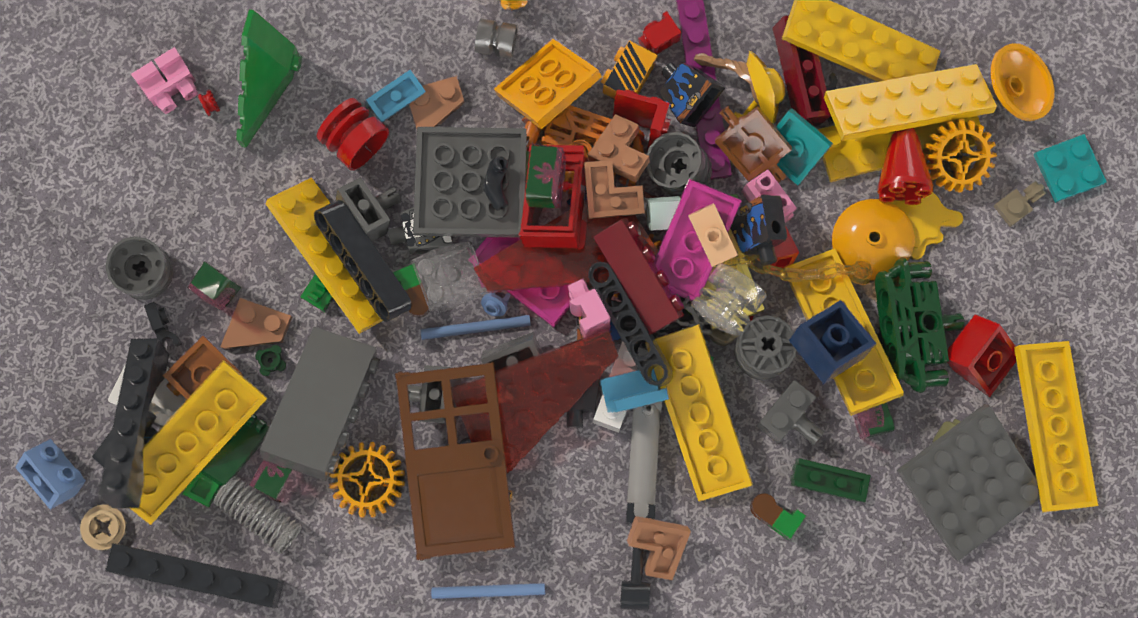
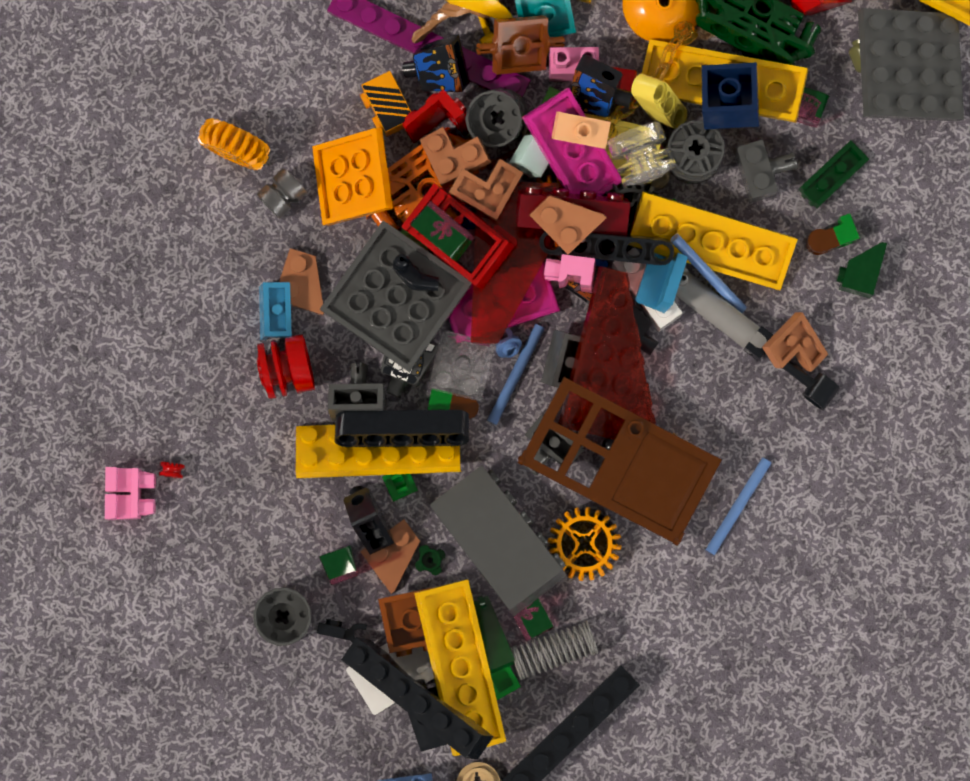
camera: 50 degrees left, 5 degrees up
green slope [236,9,302,148] -> none
red brick [638,11,681,55] -> none
none -> black torso [343,486,394,555]
none -> nougat wing [529,195,607,254]
none -> light yellow beam [631,74,687,129]
none -> medium blue bar [670,234,747,313]
none -> dark green slope [836,242,887,299]

